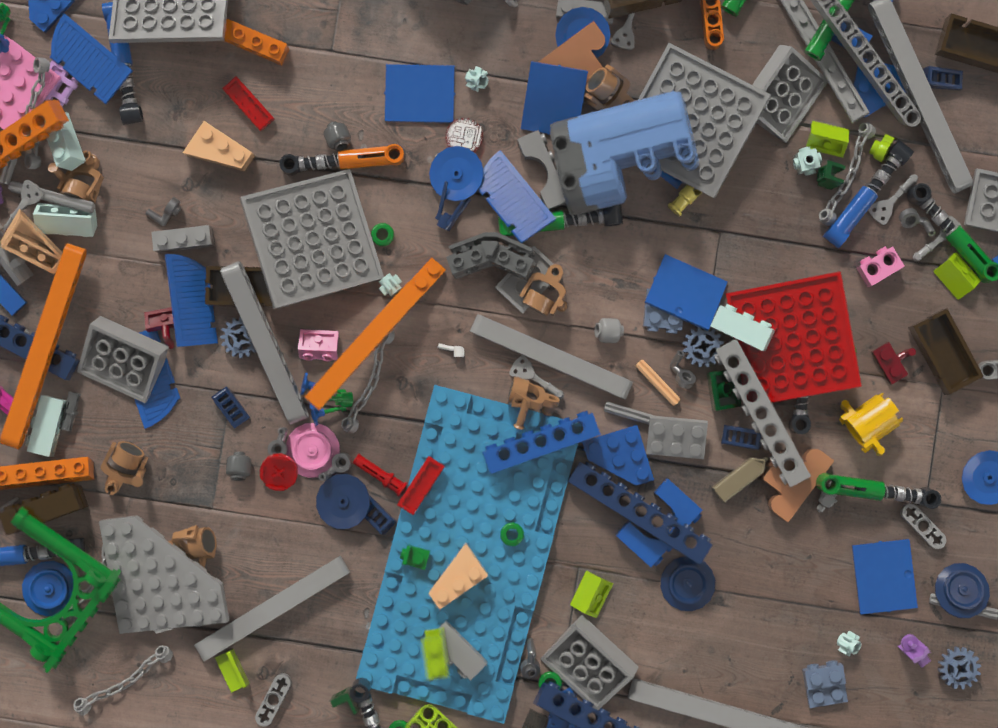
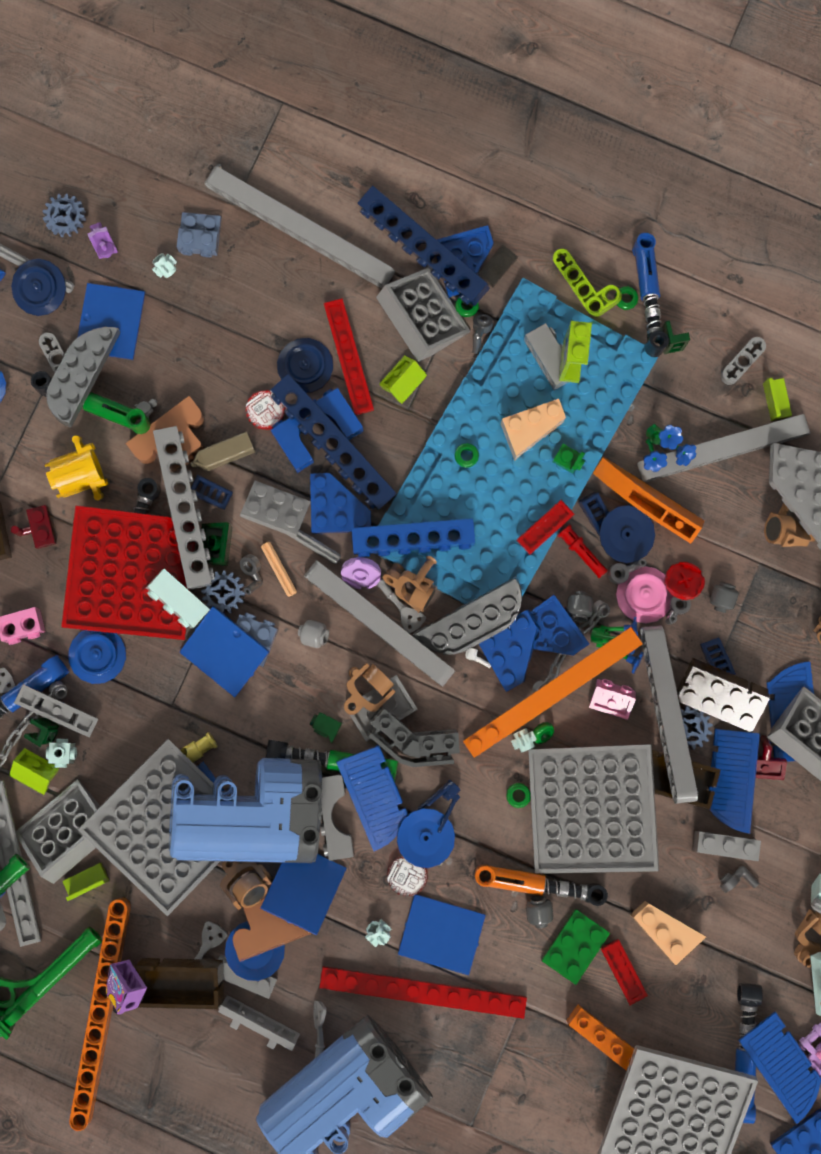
camera: 165 degrees left, 5 degrees down
none -> light grey hinge [14,684,98,737]
none -> plate [46,326,120,428]
none -> lime panel [62,863,110,901]
none -> blue piece [68,630,126,684]
none -> tile [246,390,285,430]
none -> dark green window [309,712,342,744]
none -> red plate [319,966,527,1019]
none -> red plate [324,298,374,416]
none -> lavender tile [341,557,381,589]
none -> dark grey plate [412,577,522,655]
none -> blue plate [479,609,538,692]
none -> blue plate [530,595,590,656]
none -> green piece [533,722,554,744]
none -> green plate [541,909,610,985]
none -> dark grey head [567,591,593,622]
none -> orange slope [593,456,705,544]
none -> blue plant [643,424,696,472]
none -> piece [677,658,770,733]

